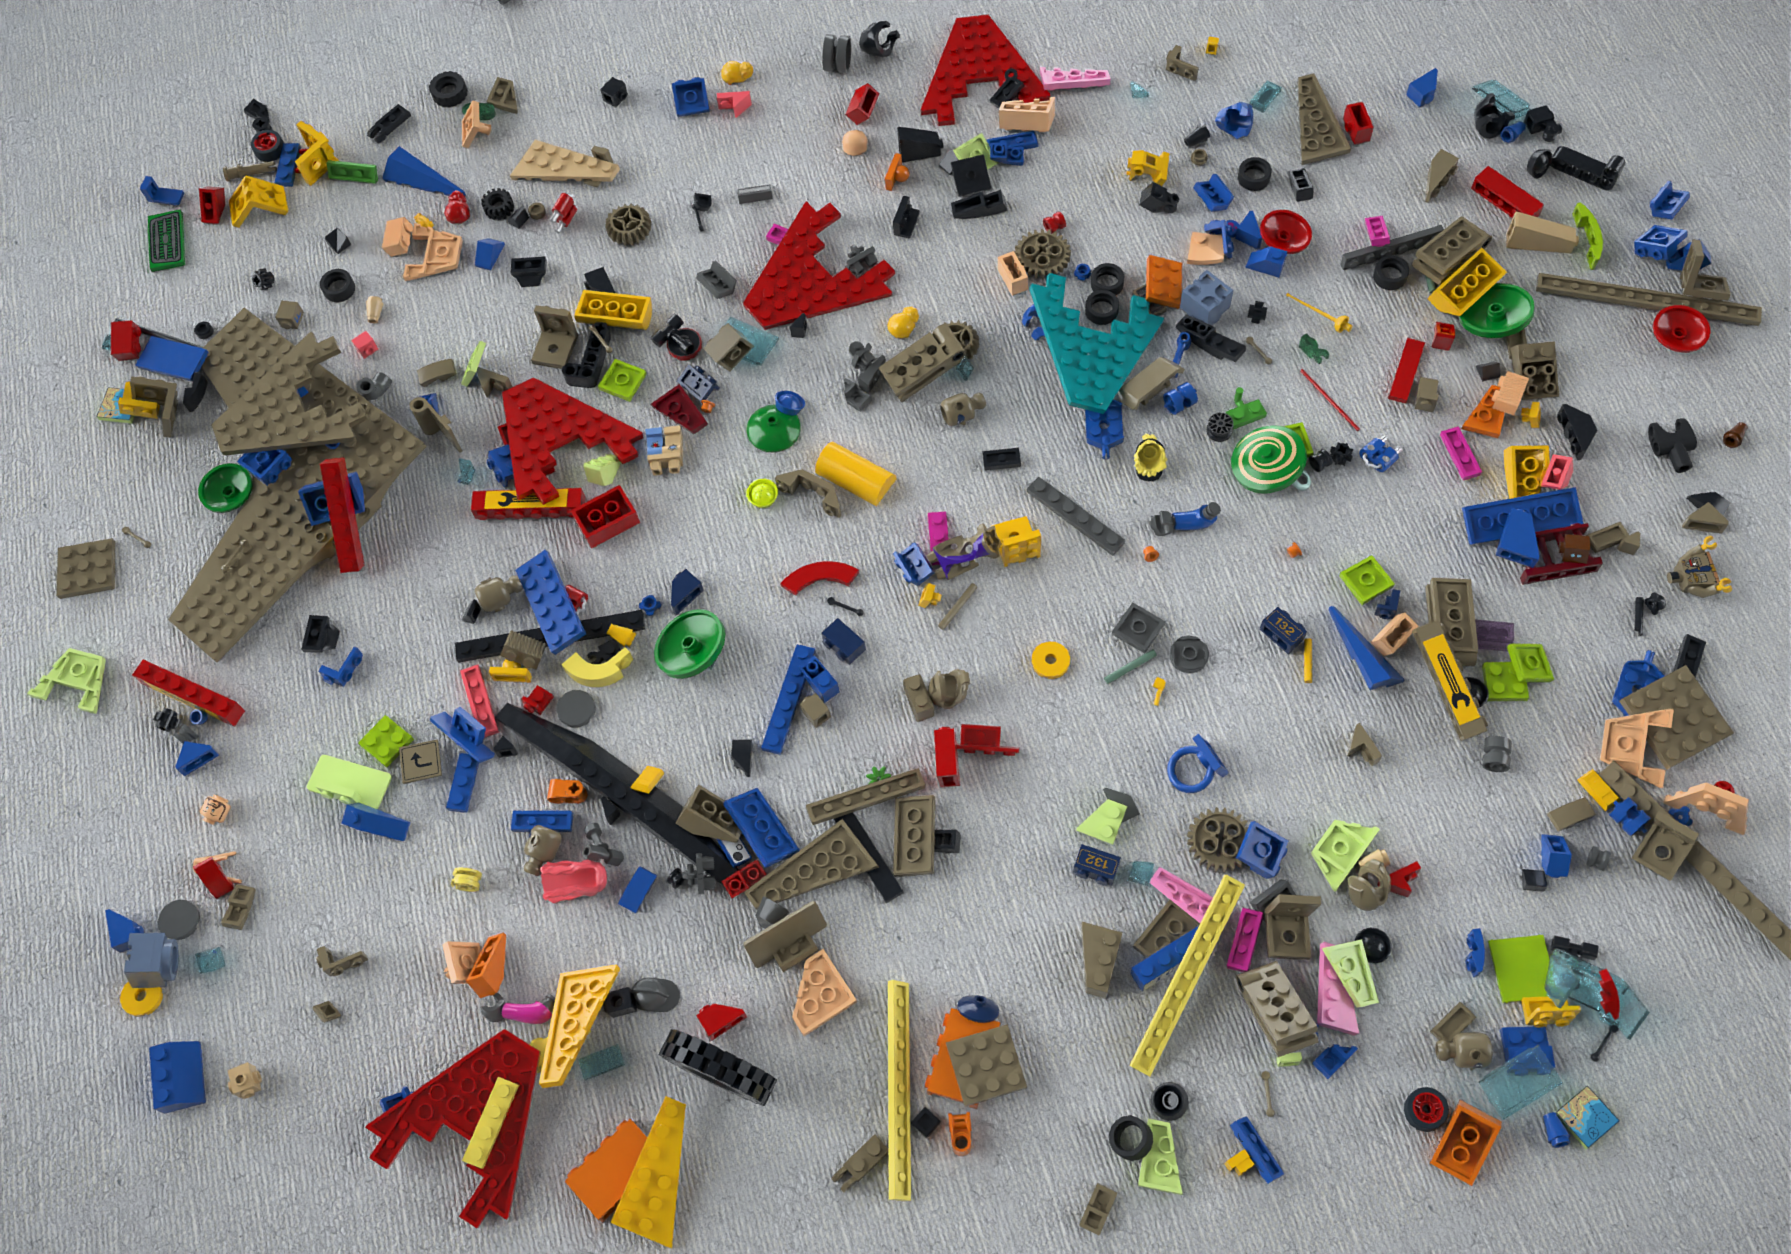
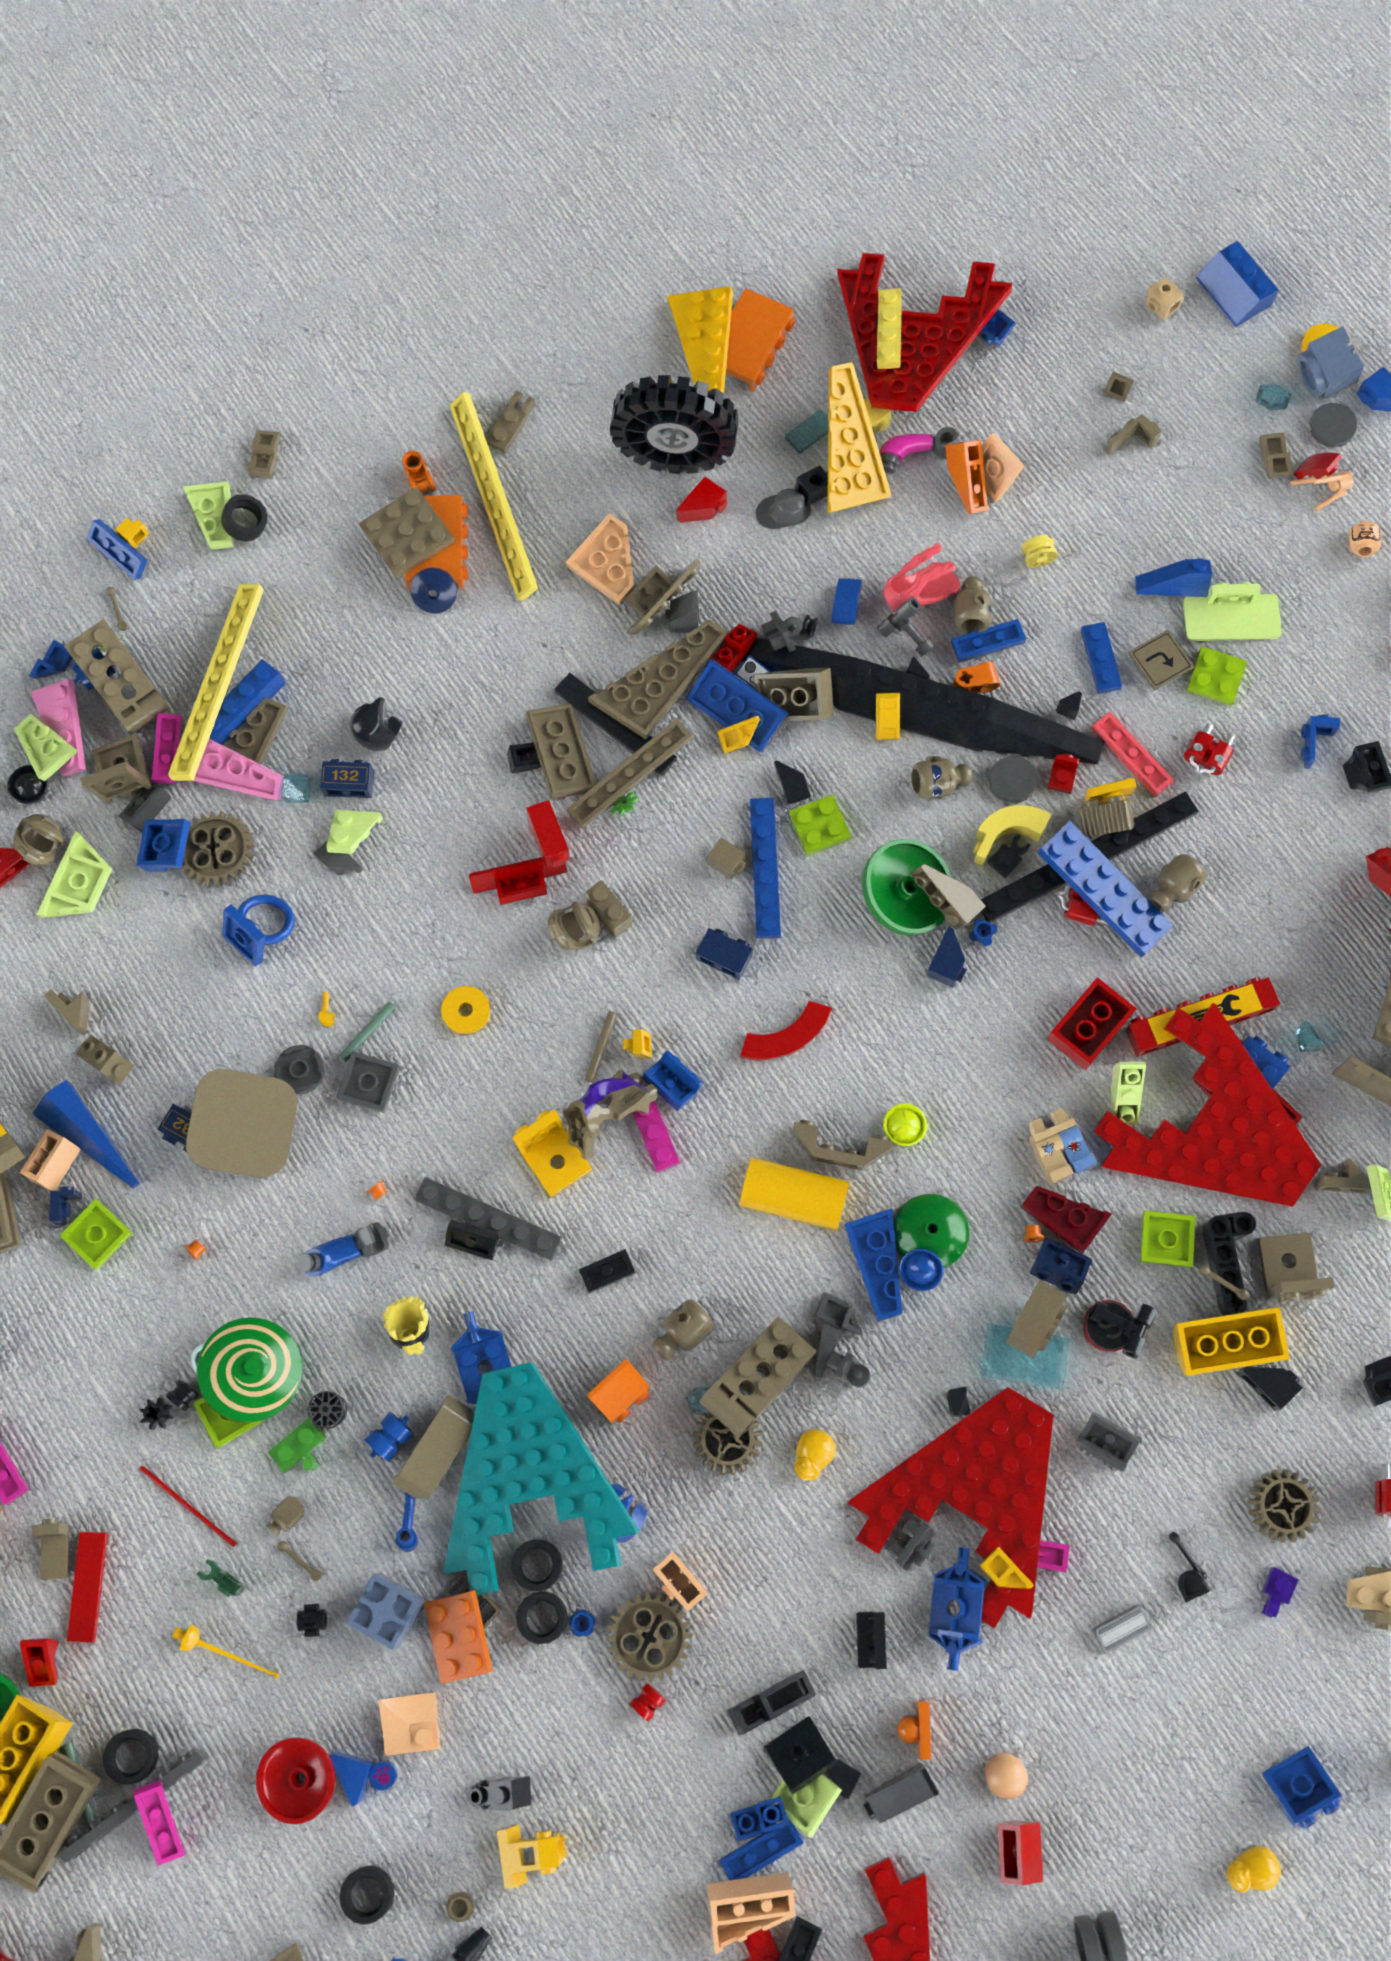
camera: 160 degrees right, 10 degrees up
blue bracket [430,707,495,763] -> none
black slope [462,599,481,624] -> none
yellow cone [606,623,636,647] -> none
coral slope [717,91,752,118] -> none
blue slope [799,655,840,703] -> none
black hinge [827,597,864,616] -> none
black tile [911,1107,941,1139] -> none
dark tan wedge [1081,922,1122,999] -> none
black hat [1151,1082,1189,1121] -> none
black slope [1176,314,1246,362] -> none
blue bracket [1193,174,1234,212] -> none
blue bracket [1204,220,1234,258] -> none
blue slope [1246,246,1288,278] -> none
black slope [1288,168,1314,202] -> none
yellow piece [1304,638,1312,683] -> none
tan cone [1357,849,1390,868] -> none
blue piece [1359,435,1403,472] -> none
none -> dark tan bracket [76,1035,135,1085]
none -> dark tan tile [186,1069,297,1178]
none -> dark tan arm [266,1496,305,1536]
none -> black piece [350,697,403,752]
none -> black plate [444,1220,499,1260]
none -> orange slope [587,1359,651,1424]
none -> yellow tile [717,716,760,754]
none -> lime plate [789,794,851,856]
none -> blue wing [844,1208,903,1322]
none -> slope [910,864,986,929]
none -> dark tan piece [911,756,973,800]
none -> blue plate [929,1547,989,1671]
none -> yellow tile [979,1547,1034,1589]
none -> red piece [1184,724,1235,776]
none -> dark purple plate [1261,1567,1299,1618]

